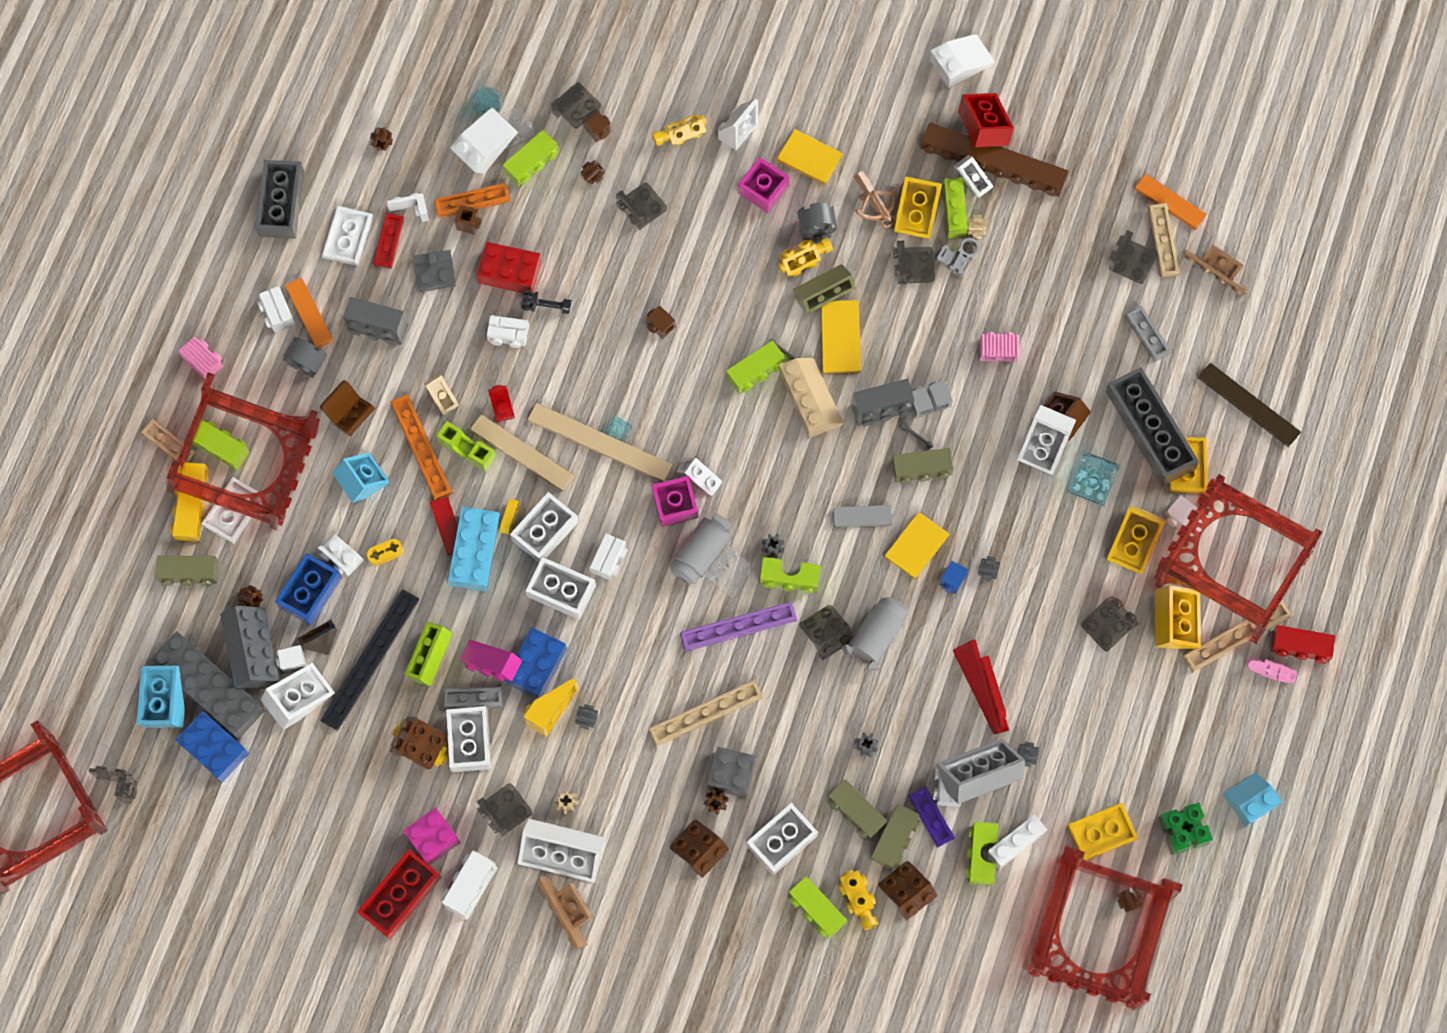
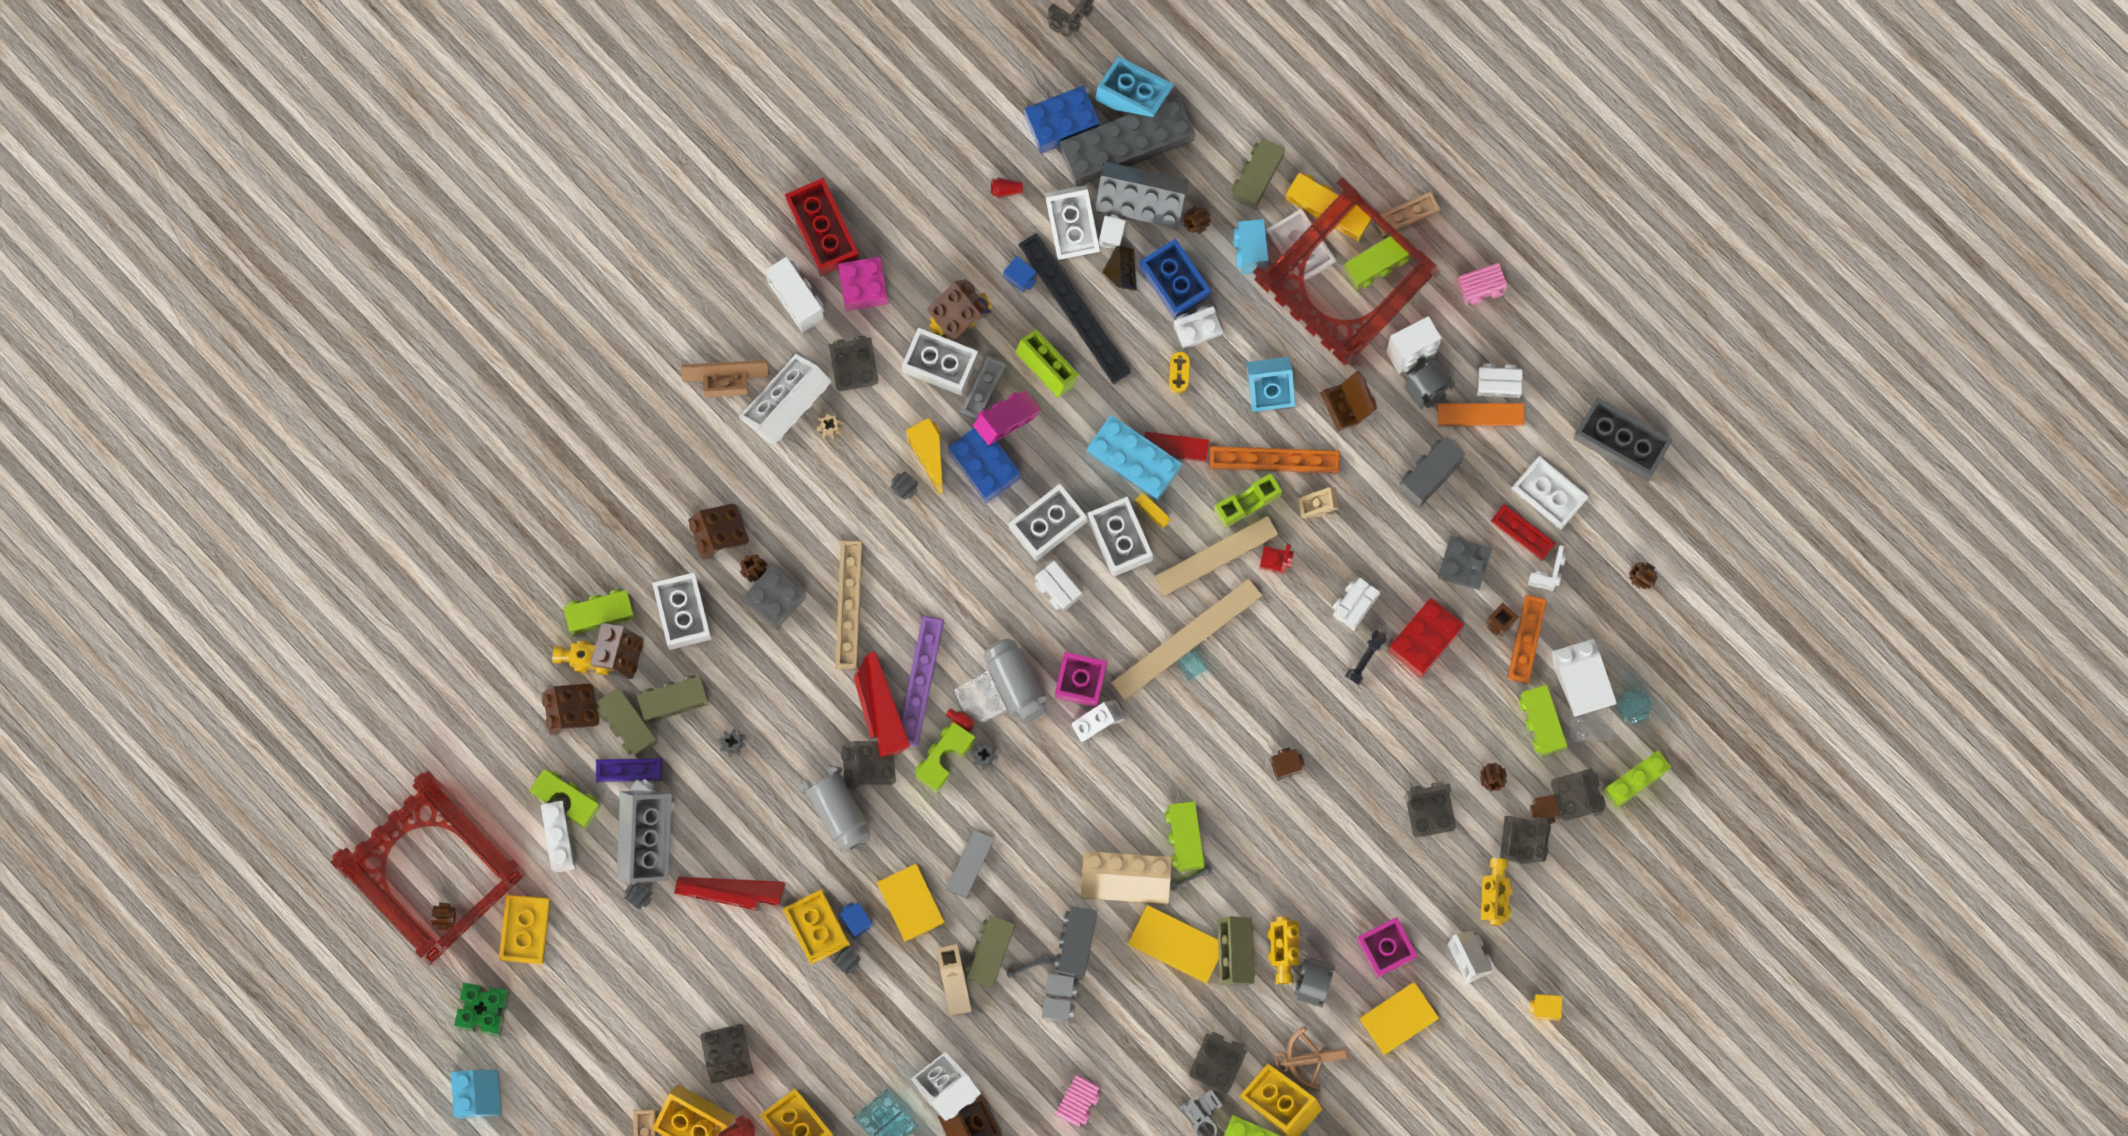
camera: 115 degrees right, 5 degrees up
none -> reddish brown bracket [590,623,644,679]
none -> yellow tile [782,889,850,965]
none -> red wedge [853,651,910,757]
none -> tan slope [936,944,972,1016]
none -> red cylinder [946,708,975,732]
none -> red cone [991,177,1023,198]
none -> blue brick [1003,256,1037,293]
none -> medium azure brick [1233,219,1269,275]
none -> white brick [1386,316,1441,374]
none -> clear smoke bracket [1500,816,1551,864]
none -> yellow brick [1529,994,1563,1021]
none -> lime brick [1603,750,1672,809]

